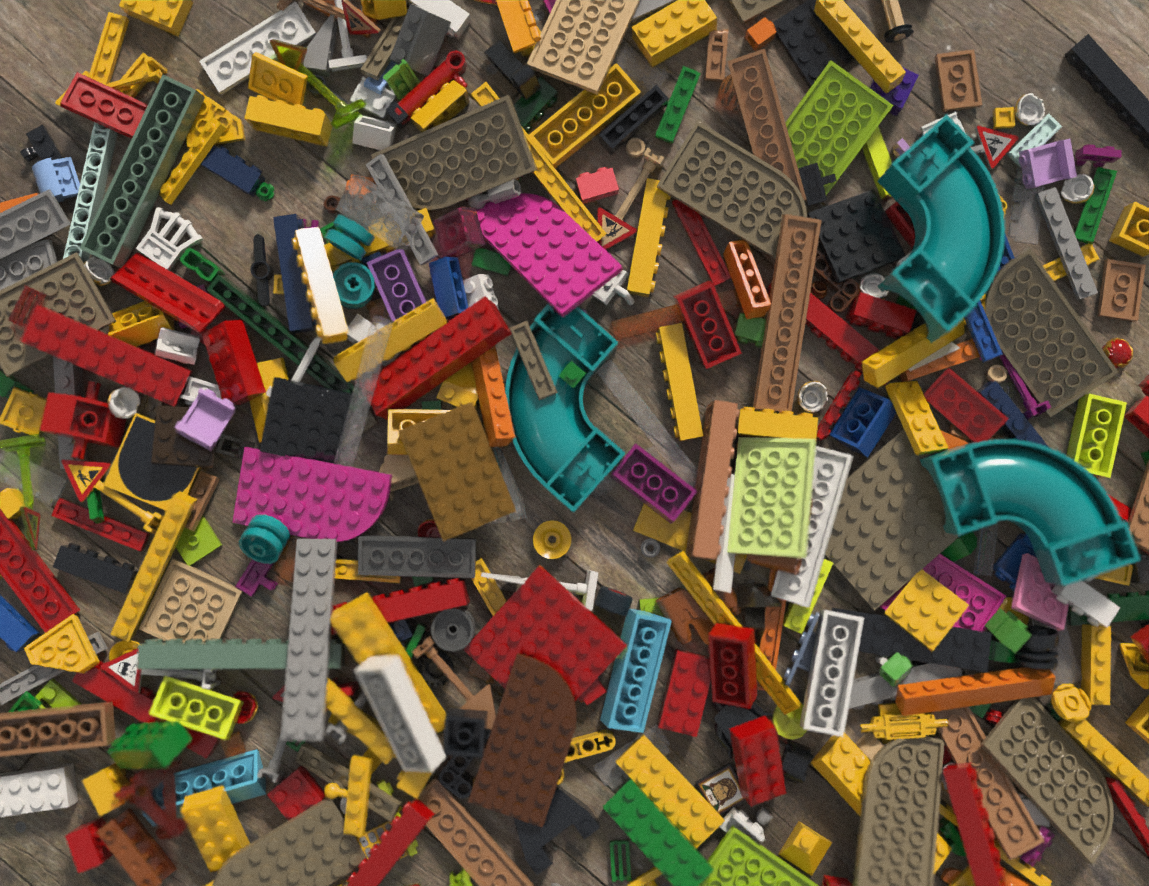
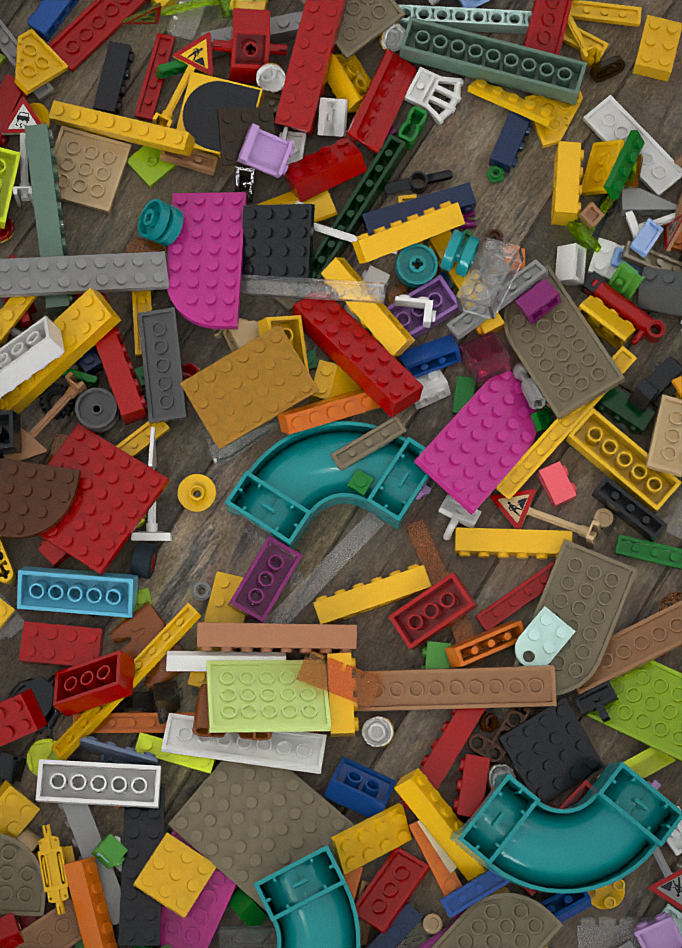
camera: 85 degrees right, 10 degrees down
magenta plate [235,559,278,597] -> none
red hinge [816,370,862,441] -> none
none -> clear orange windscreen [297,651,380,708]
none -> white bracket [394,295,436,328]
none -> magenta brick [515,278,562,324]
none -> light aqua plate [515,606,576,666]
none -> green plate [531,410,552,432]
none -> medium nougat tile [577,202,605,229]
none -> dark brown plate [589,56,625,83]
none -> green plate [604,130,645,199]
none -> light blue tile [629,218,664,258]

